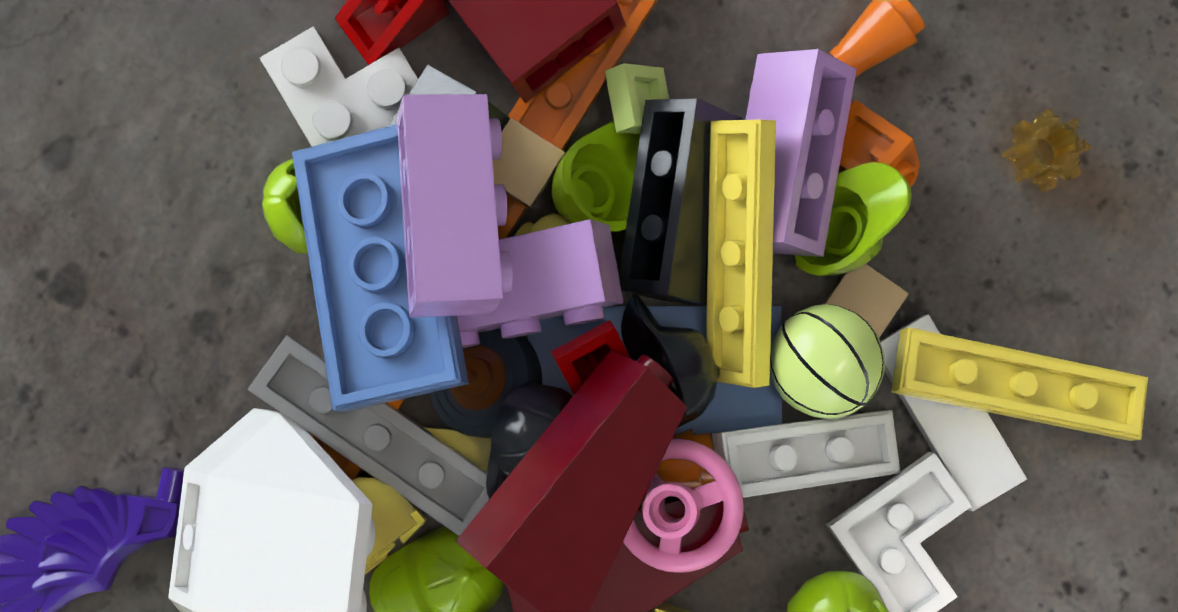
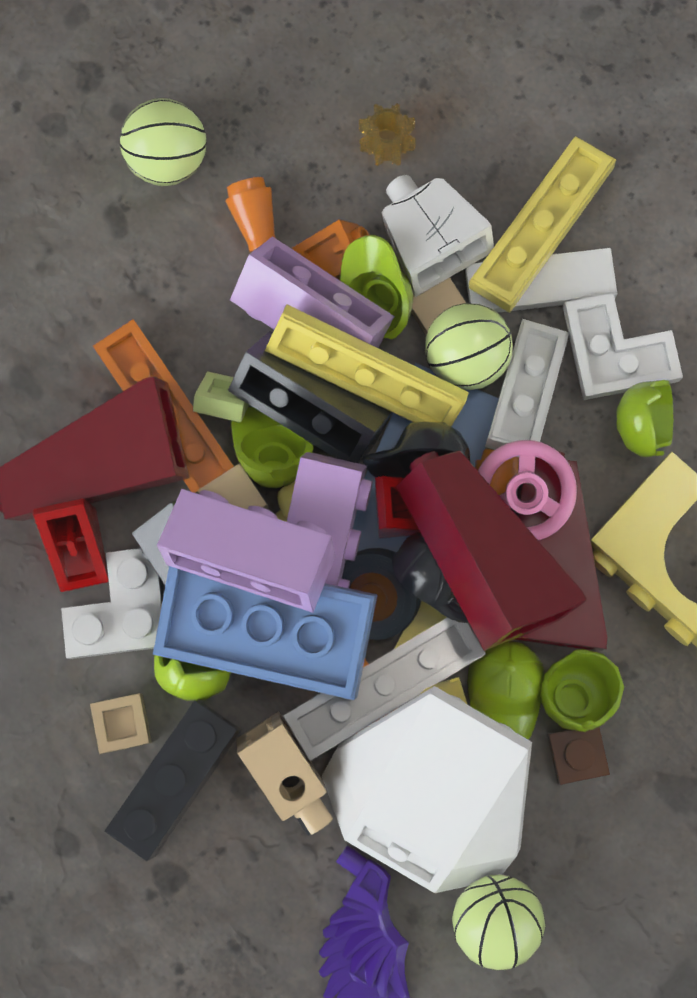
camera: 60 degrees left, 5 degrees down
none -> tan tile [90,693,152,754]
none -> black brick [104,700,242,861]
none -> tan torso [237,711,333,836]
none -> white torso [382,175,494,297]

